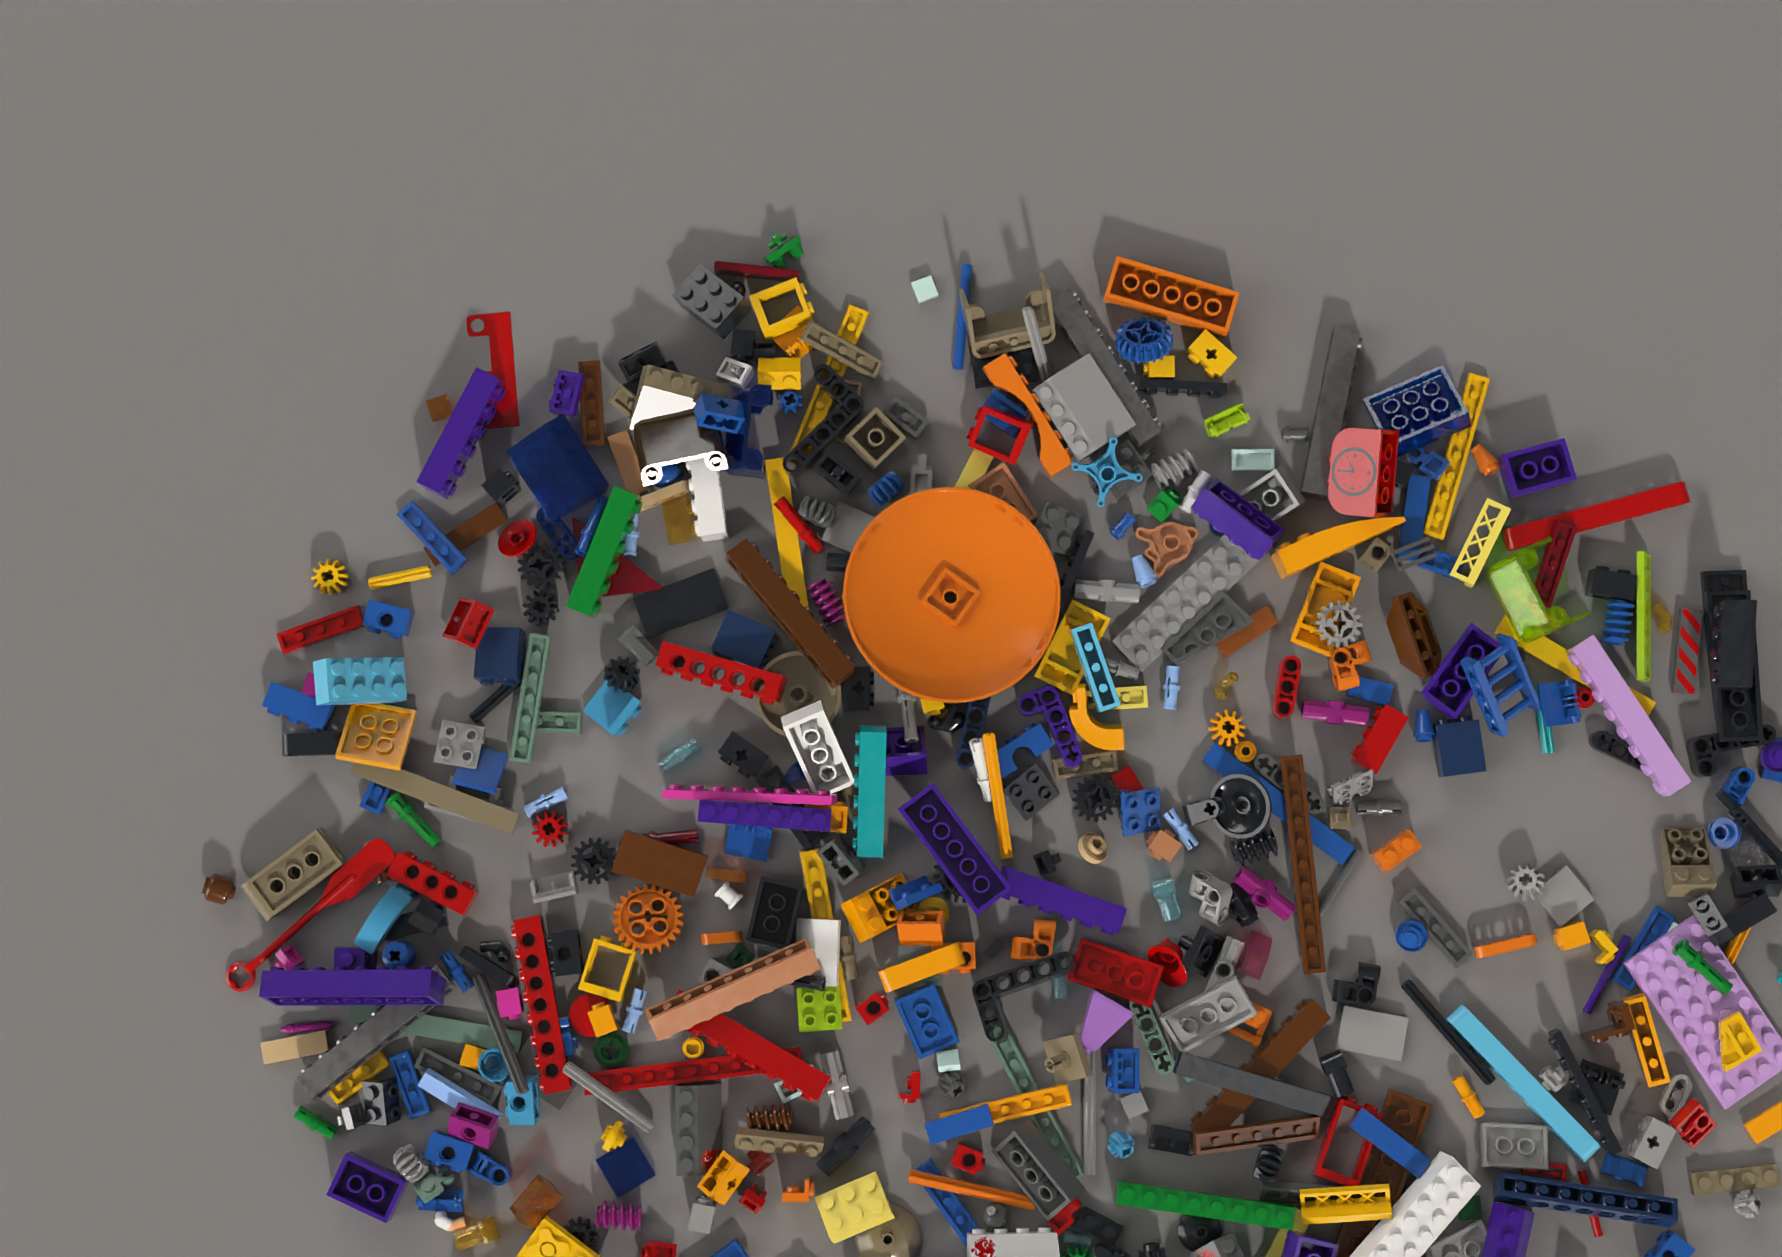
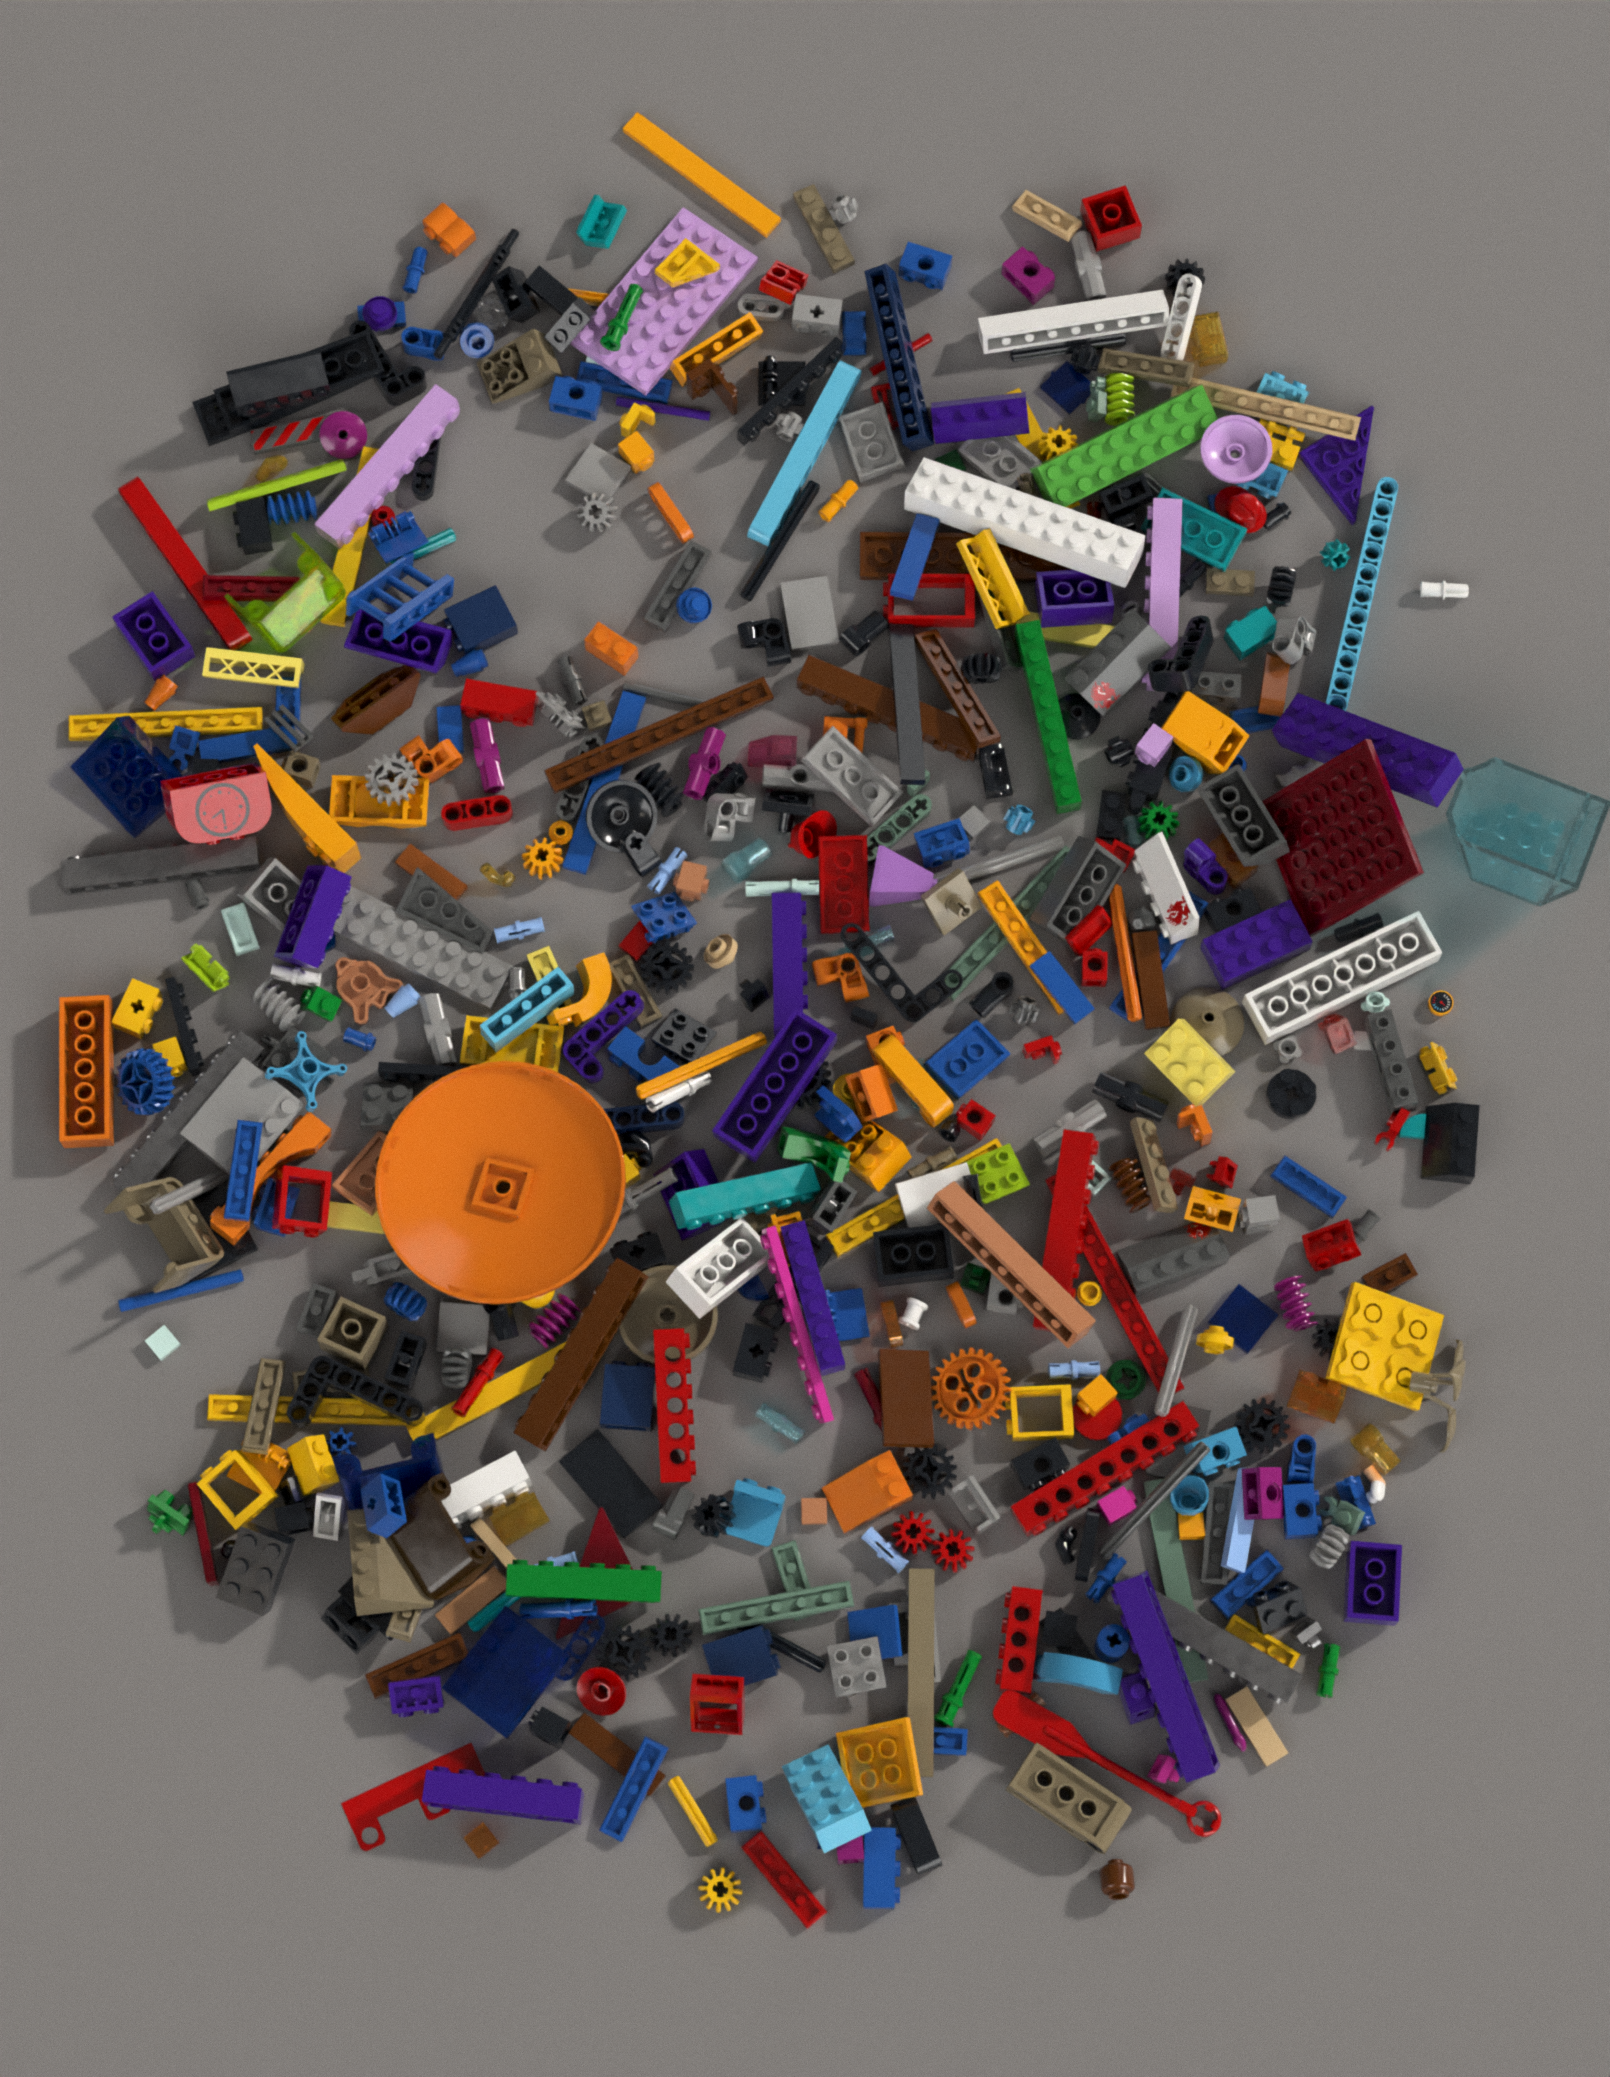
camera: 110 degrees left, 10 degrees down
light aqua tile [936,1049,961,1072] -> none
none -> blue tile [224,1120,263,1222]
none -> magenta dish [320,411,367,459]
none -> teal axle [467,1592,522,1632]
none -> blue brick [549,376,603,421]
none -> light aqua pin [745,878,819,897]
none -> green arch [776,1126,851,1182]
none -> nougat tile [801,1498,827,1525]
none -> orange slope [821,1450,913,1534]
none -> red gear [931,1529,974,1573]
none -> black hinge [938,1120,960,1142]
none -> black piece [969,971,1014,1019]
none -> red tile [1065,905,1113,957]
none -> reddish brown tile [1131,930,1170,1030]
none -> black gear [1234,1398,1290,1454]

